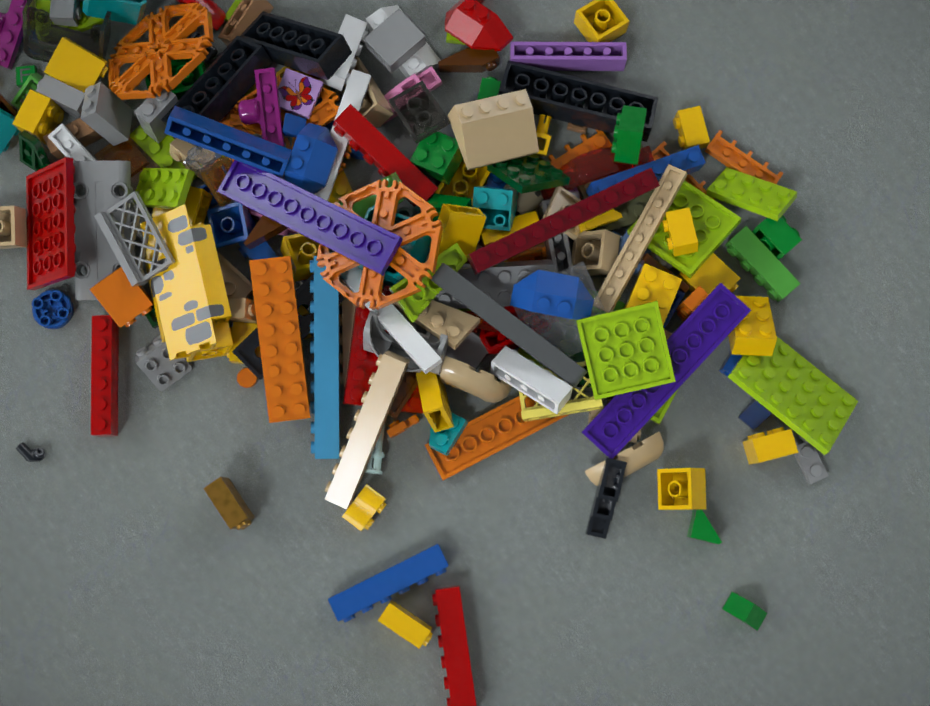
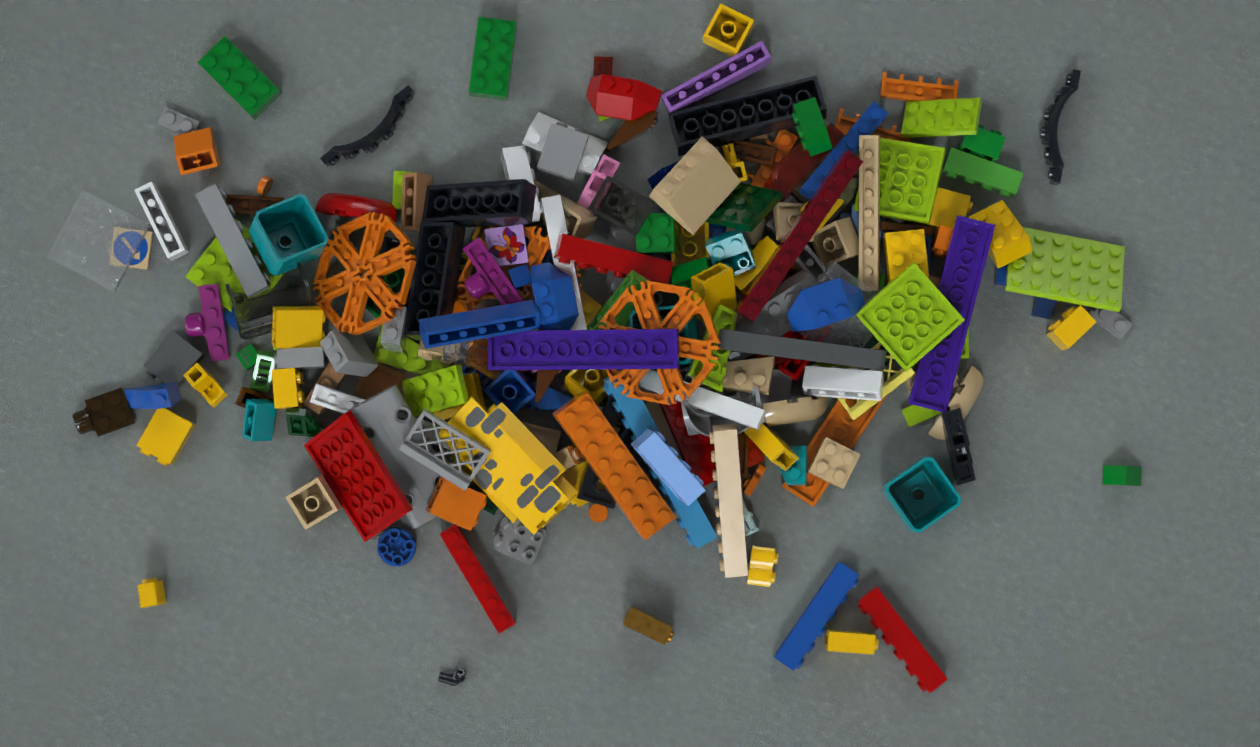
camera: 30 degrees left, 5 degrees up
green brick [477,77,501,100] -> none
yellow brick [657,468,707,510] -> none
yellow brick [662,207,698,257] -> none
yellow brick [673,106,710,150] -> none
green slope [687,509,722,544] -> none
none -> light blue brick [631,428,706,506]
none -> reddish brown tile [718,140,778,167]
none -> tan brick [807,437,861,489]
none -> teal plate [881,457,961,533]
none -> lime tile [901,405,941,427]
none -> black piece [1039,69,1081,185]

